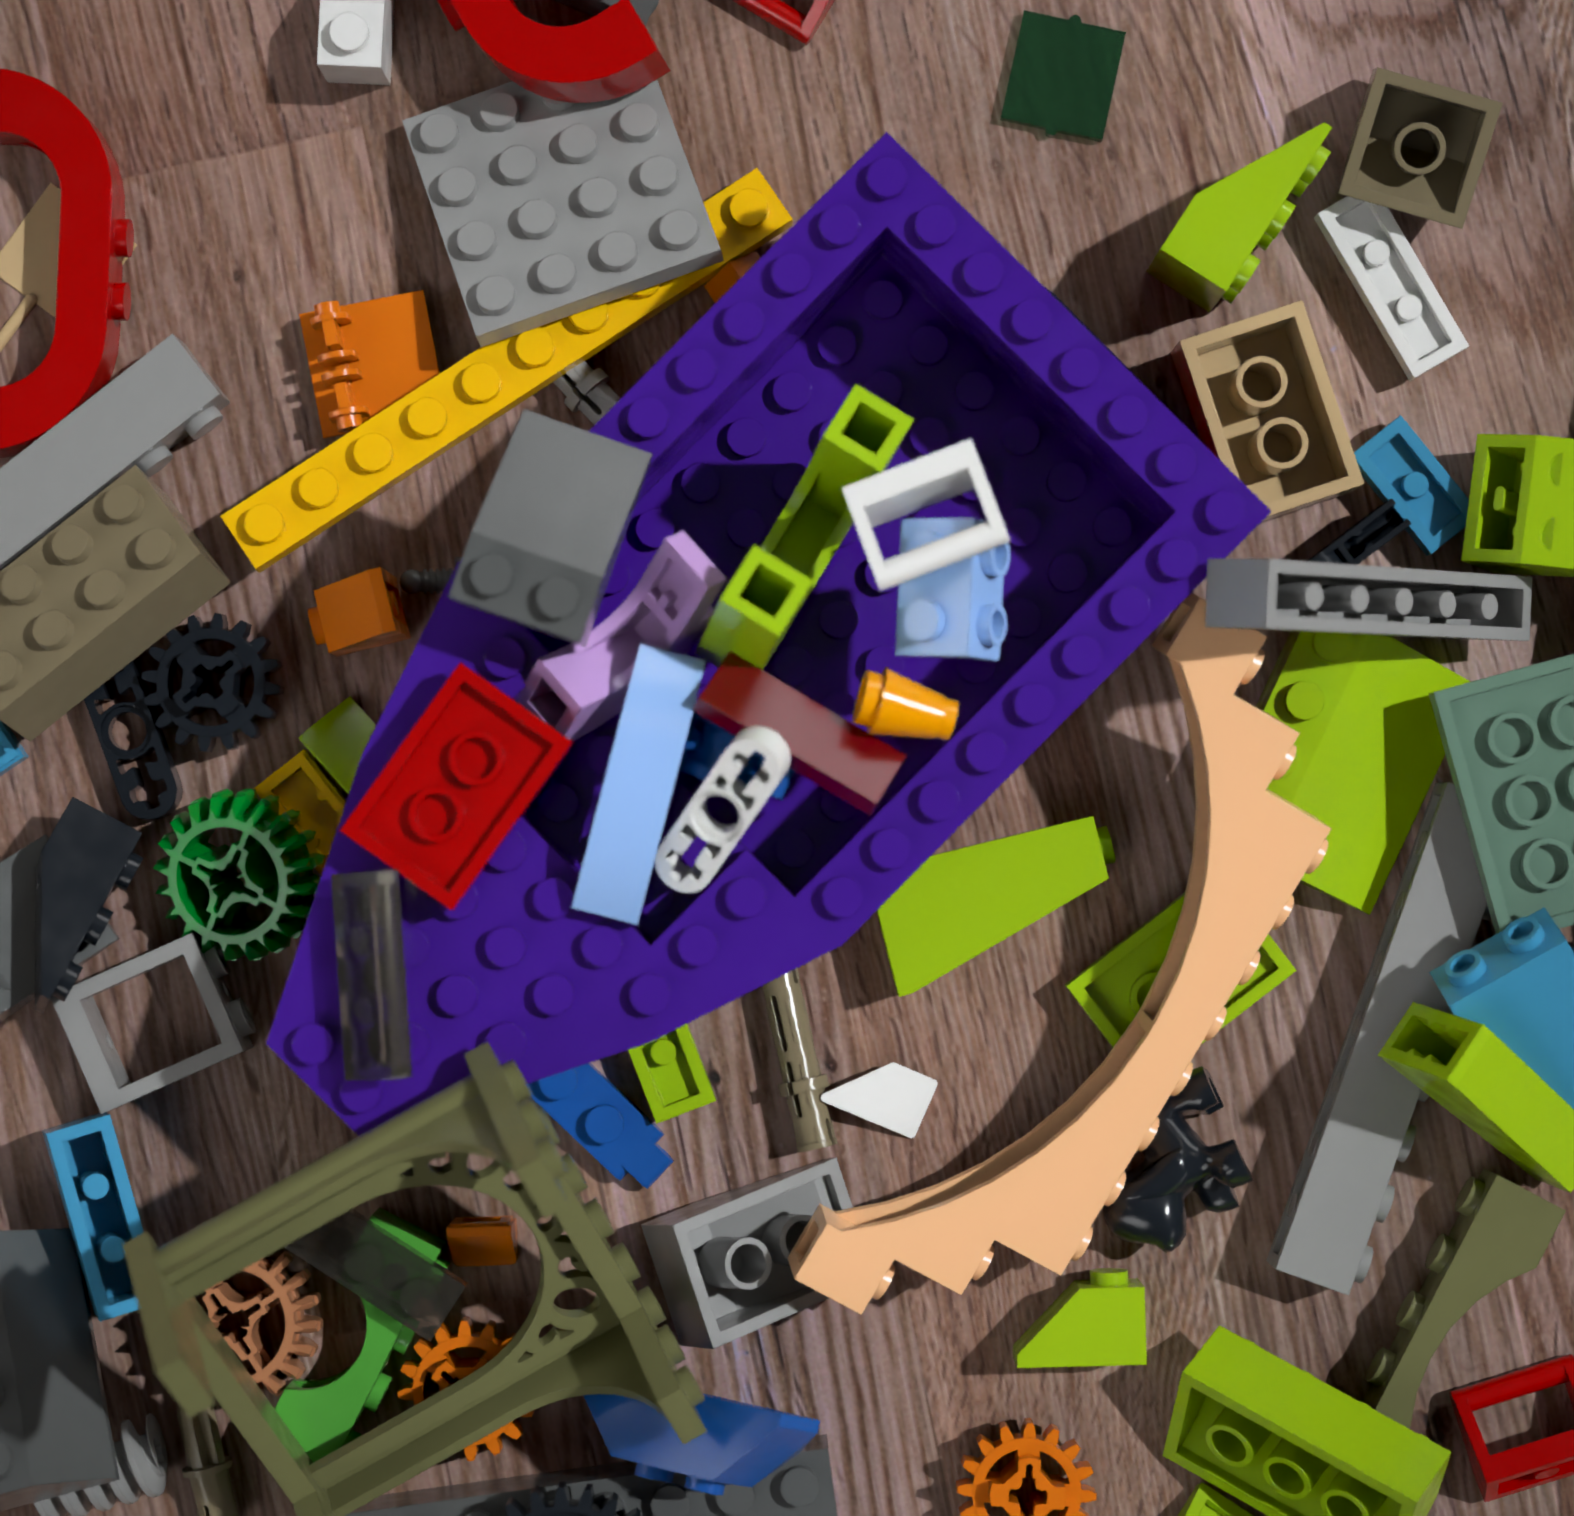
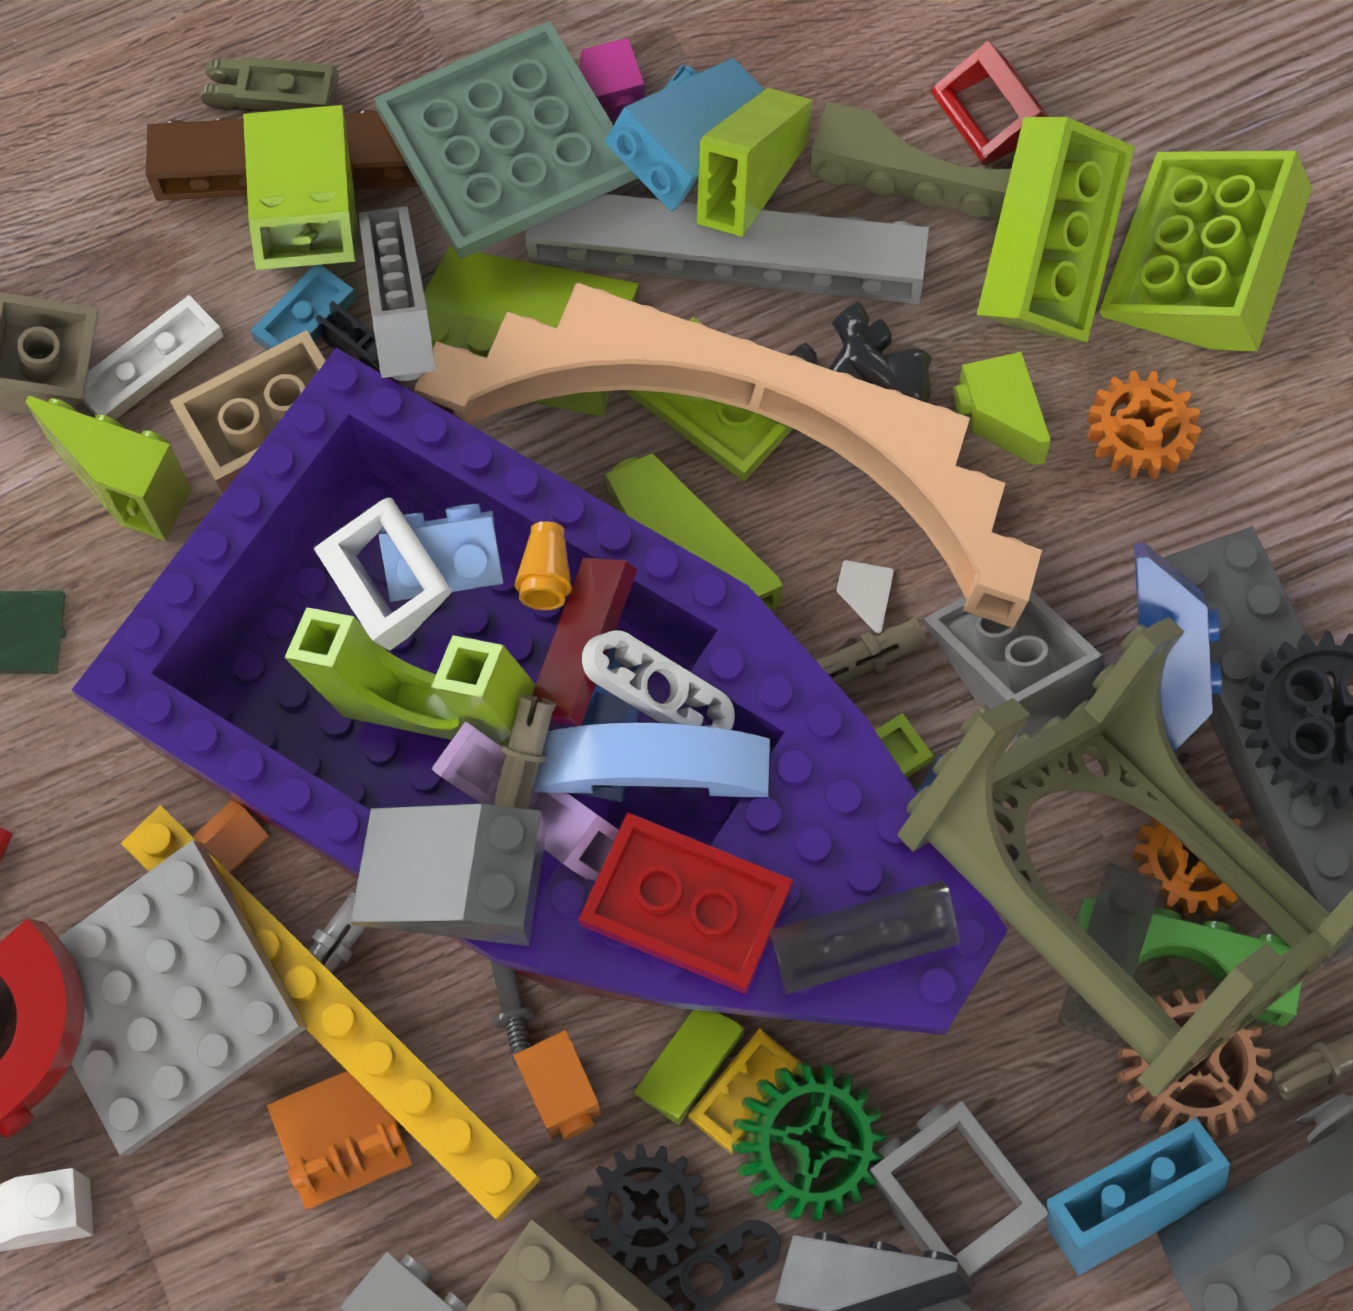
camera: 100 degrees left, 20 degrees down
orange slope [446,1215,518,1267] -> none
none -> dark tan axle [494,694,556,809]

